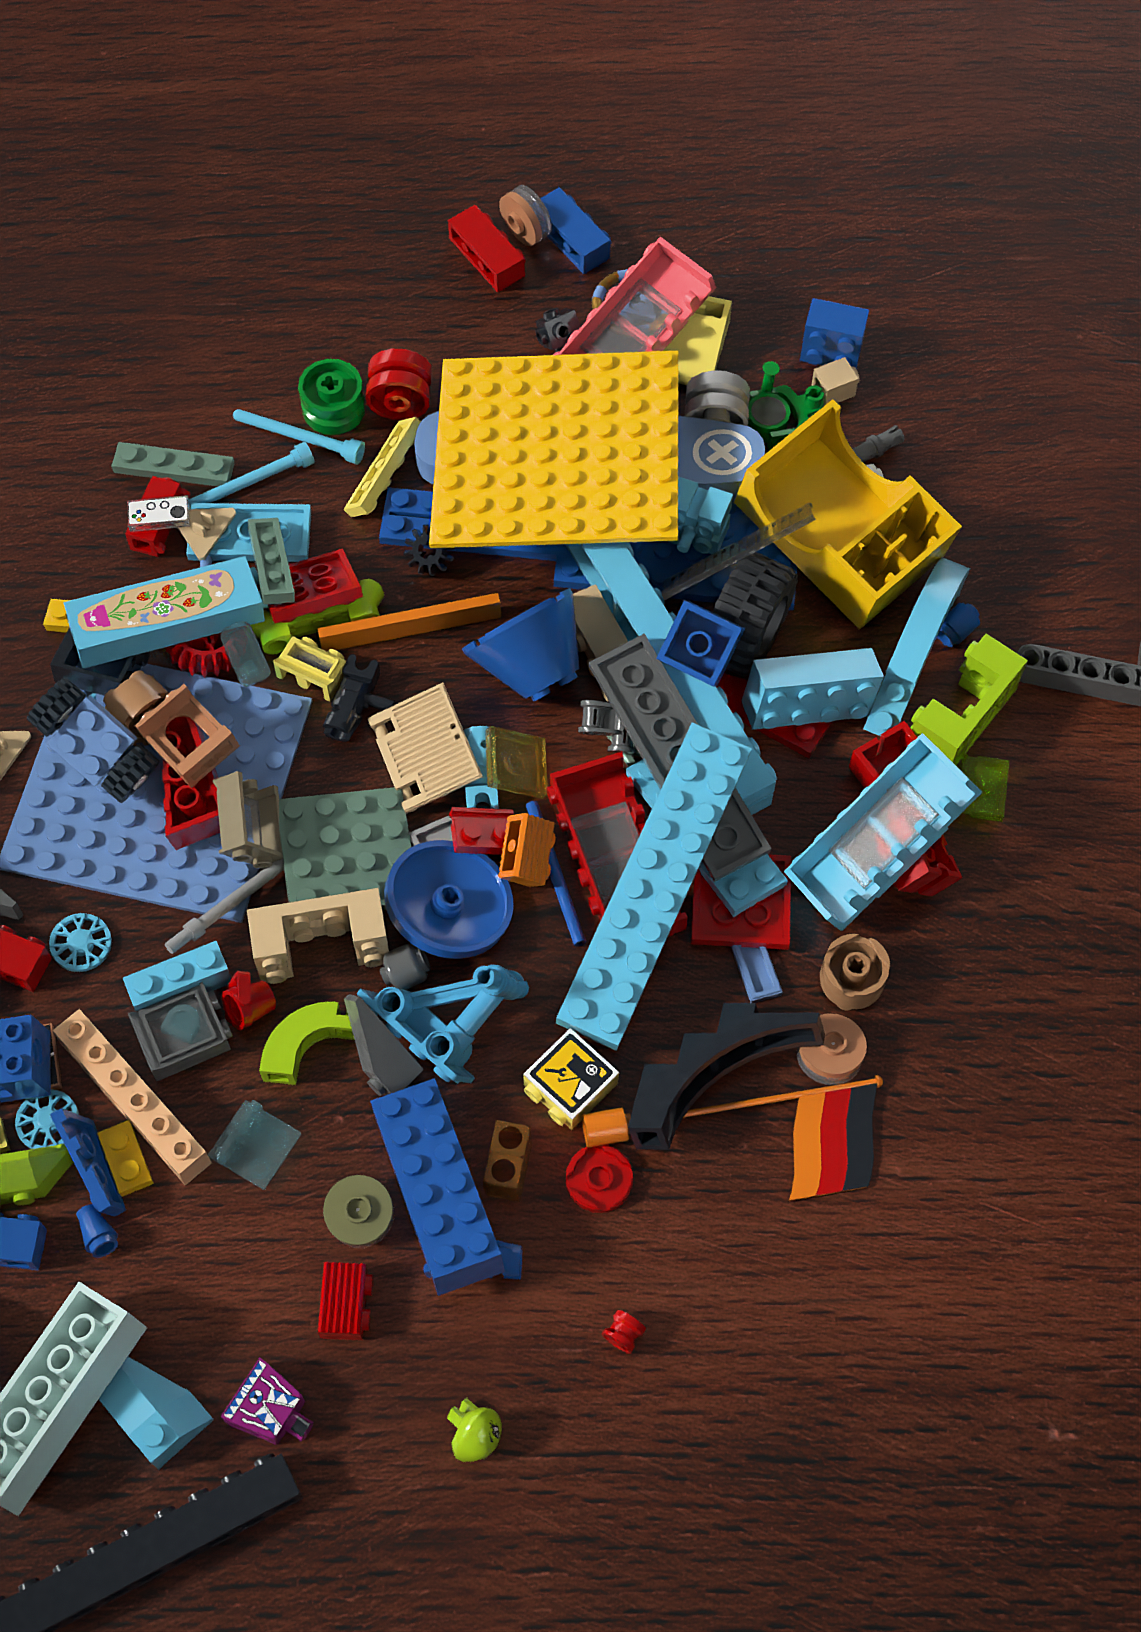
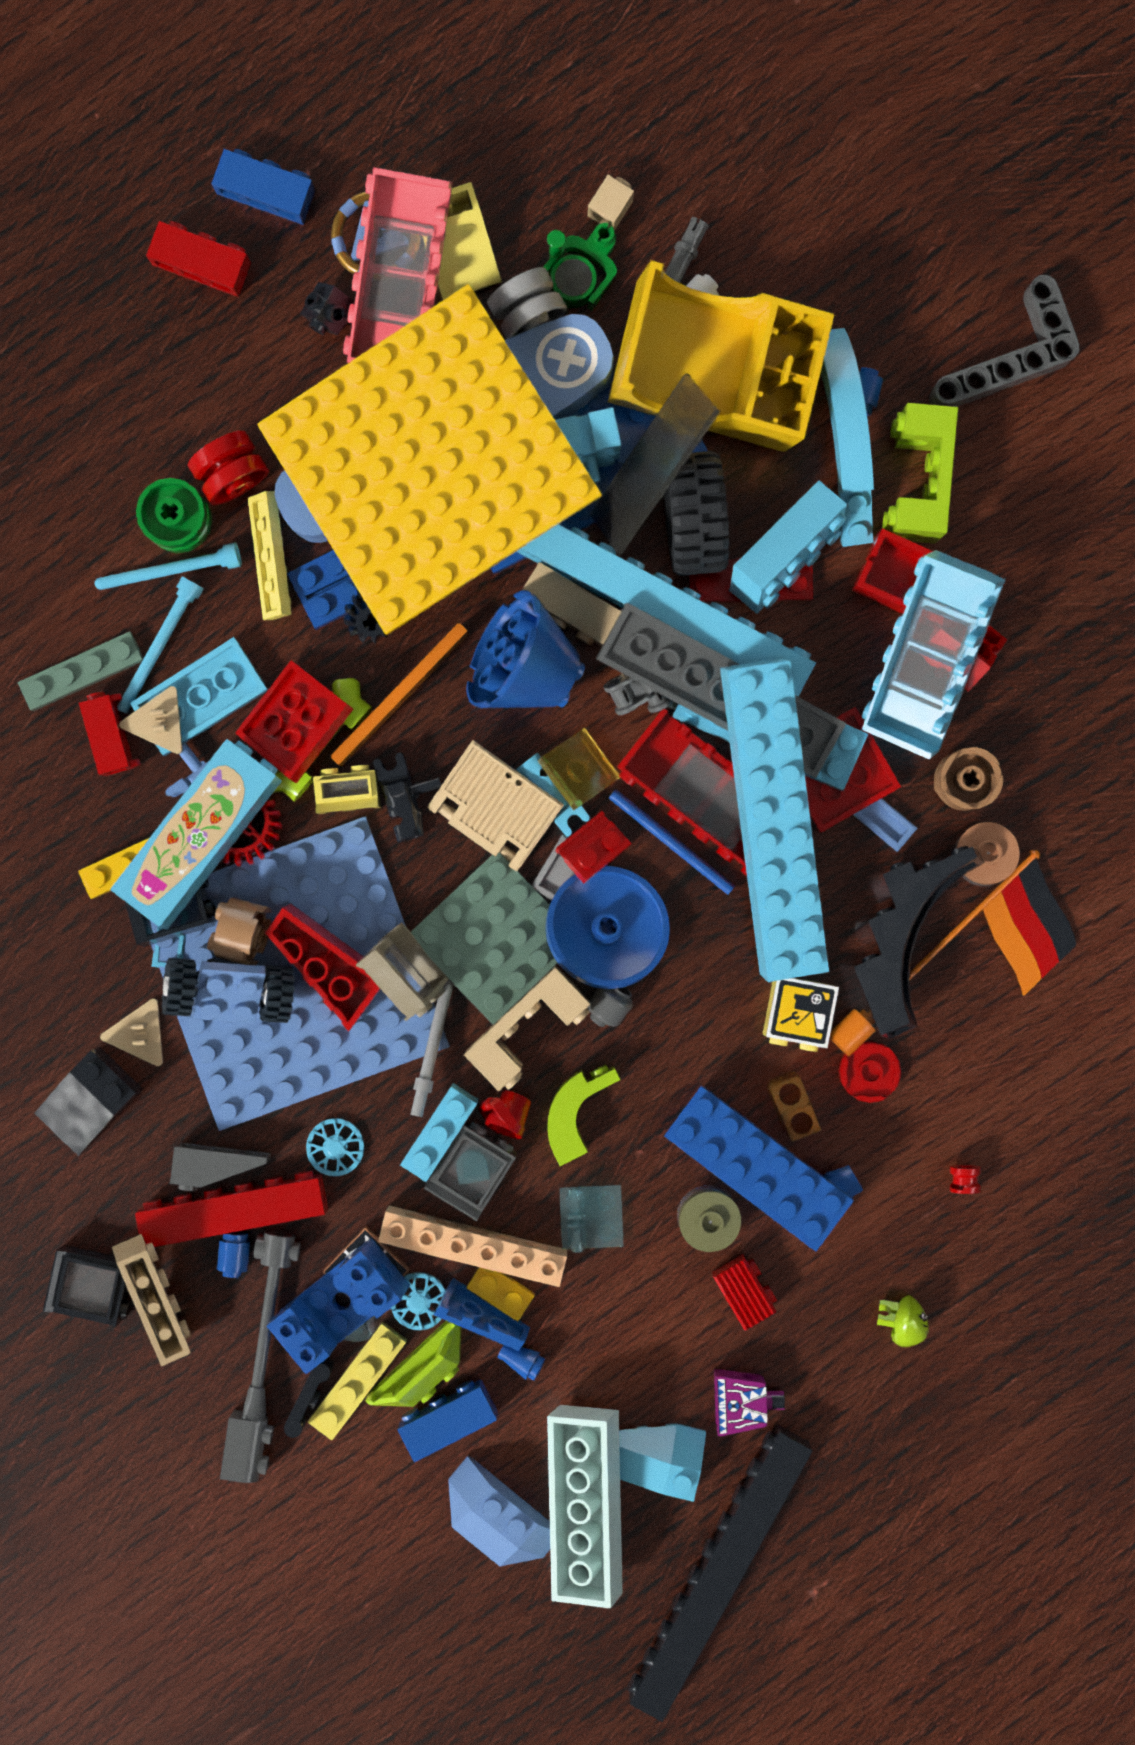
camera: 30 degrees left, 25 degrees up
tile [127,495,190,532] -> none
nougat panel [135,684,240,788] -> none
clear light blue piece [221,621,271,687] -> none
sand green plate [248,517,295,605] -> none
dark grey slope [344,994,424,1096] -> none
dark azure plate [356,965,529,1084] -> none
orange brick [498,813,556,887] -> none
nougat piece [499,185,552,246] -> none
blue brick [656,600,746,687] -> none
blue brick [800,298,869,369] -> none
clear neon green plate [960,754,1009,822] -> none

